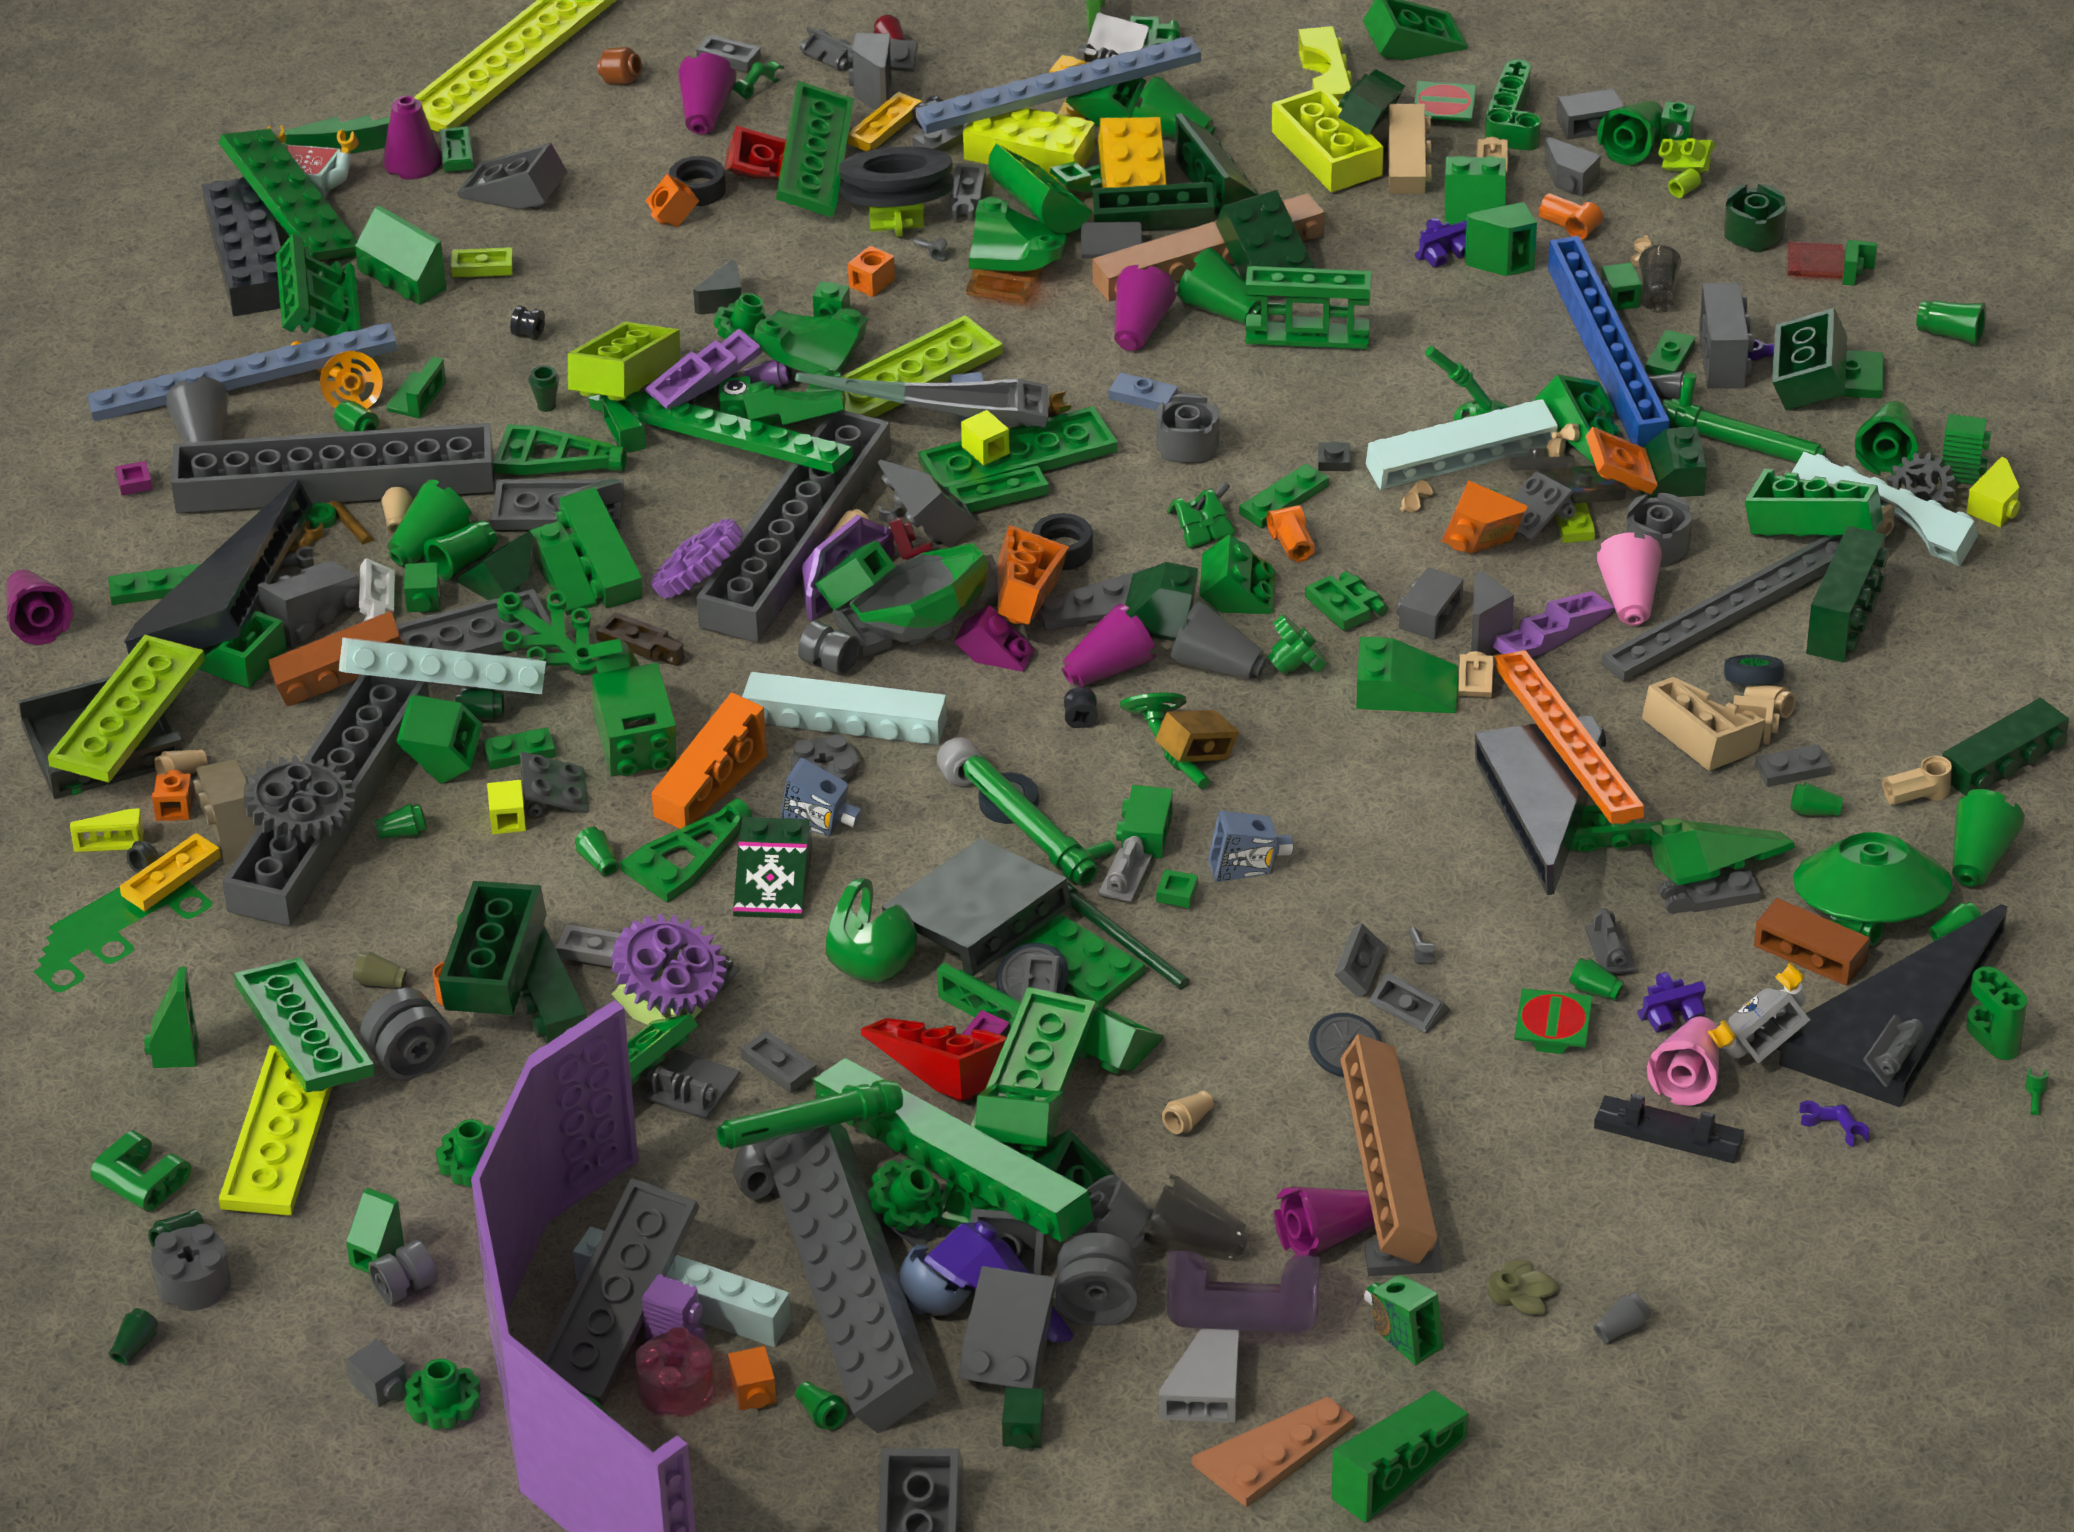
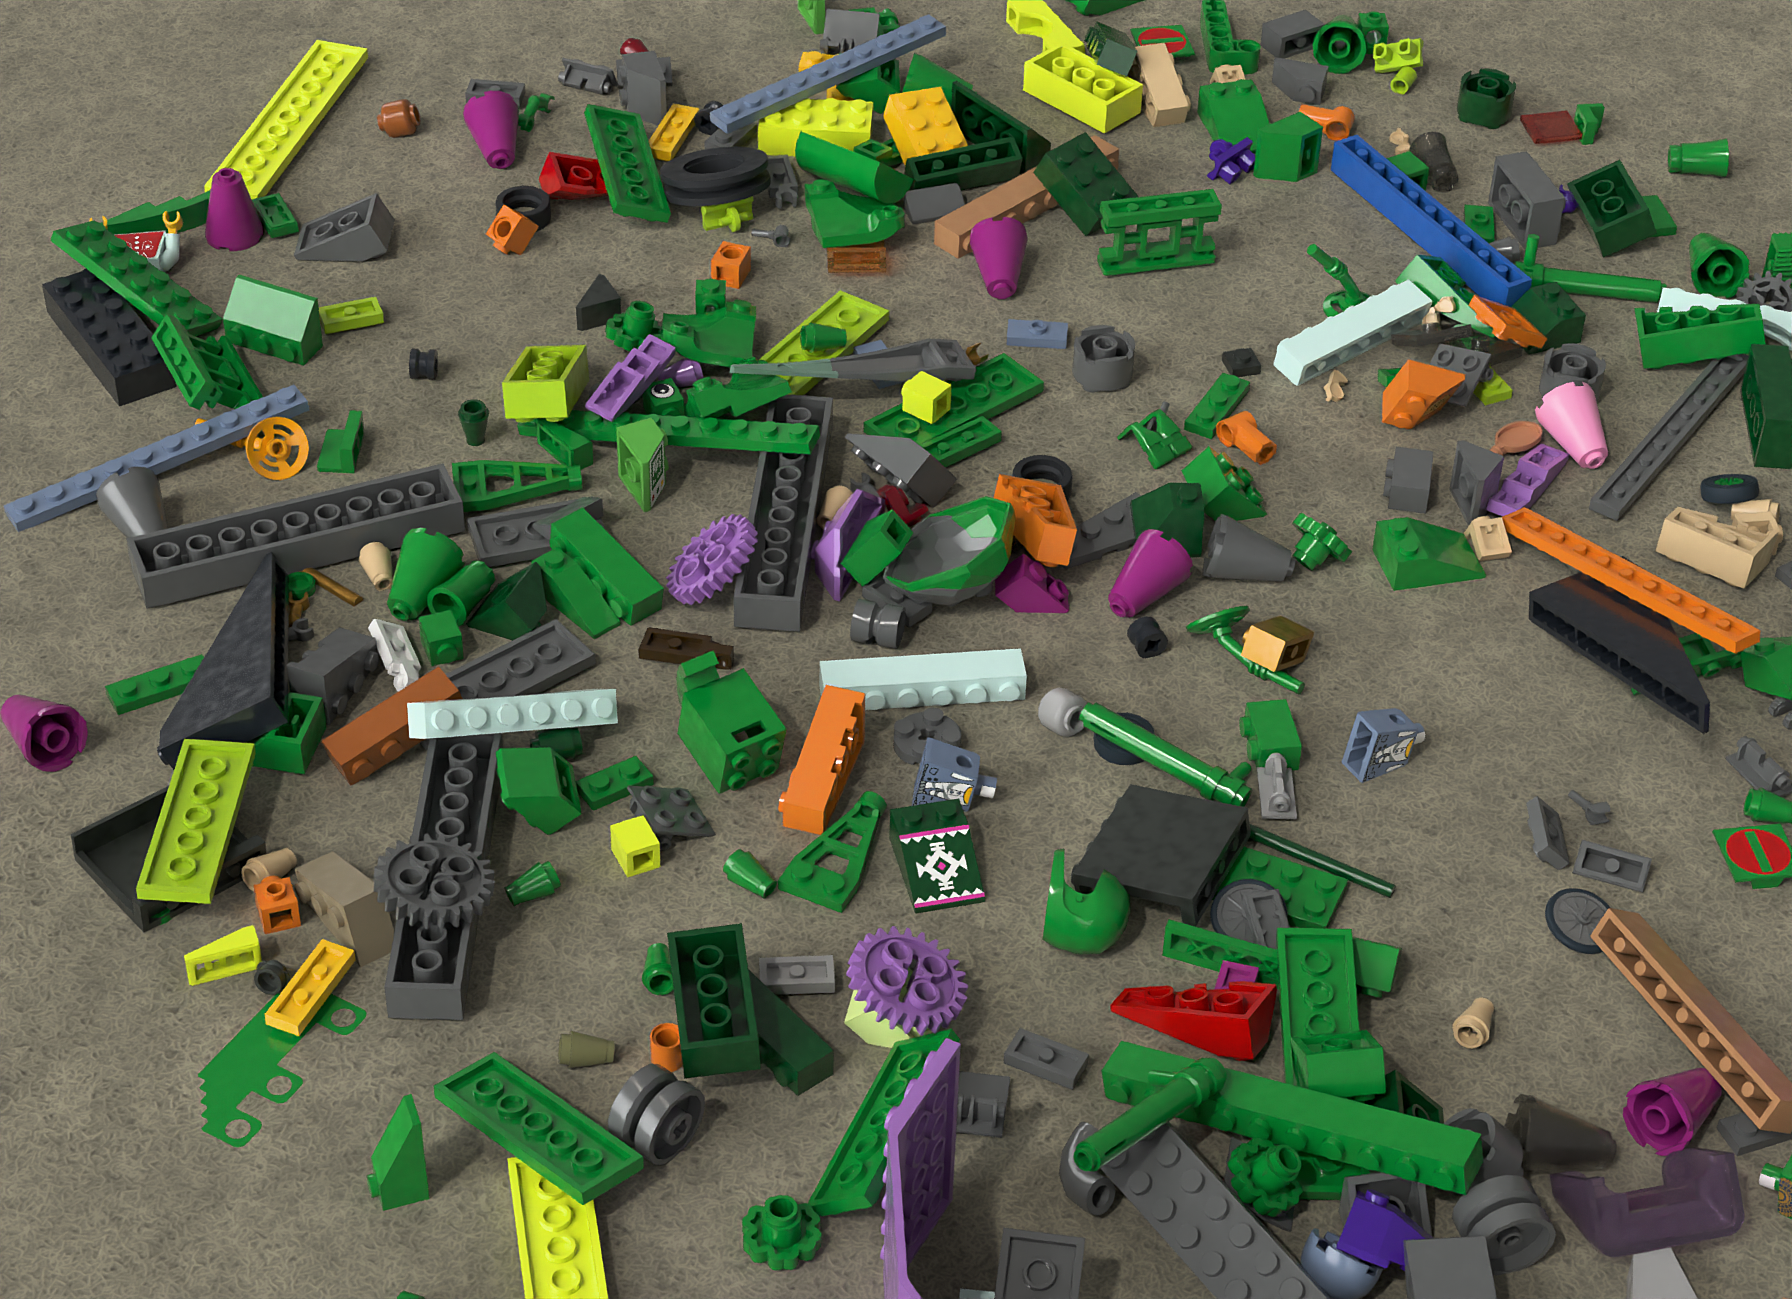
camera: 20 degrees left, 0 degrees up
magenta plate [115,461,153,495] -> none
green brick [334,401,379,432] -> none
green plant [497,590,597,674] -> none
green plate [1156,869,1198,908] -> none
green cone [1177,248,1261,325] -> none
green plate [1305,571,1388,631] -> none
none -> bright green slope [616,418,669,512]
none -> green cone [800,323,847,353]
none -> nougat piece [1489,421,1542,456]

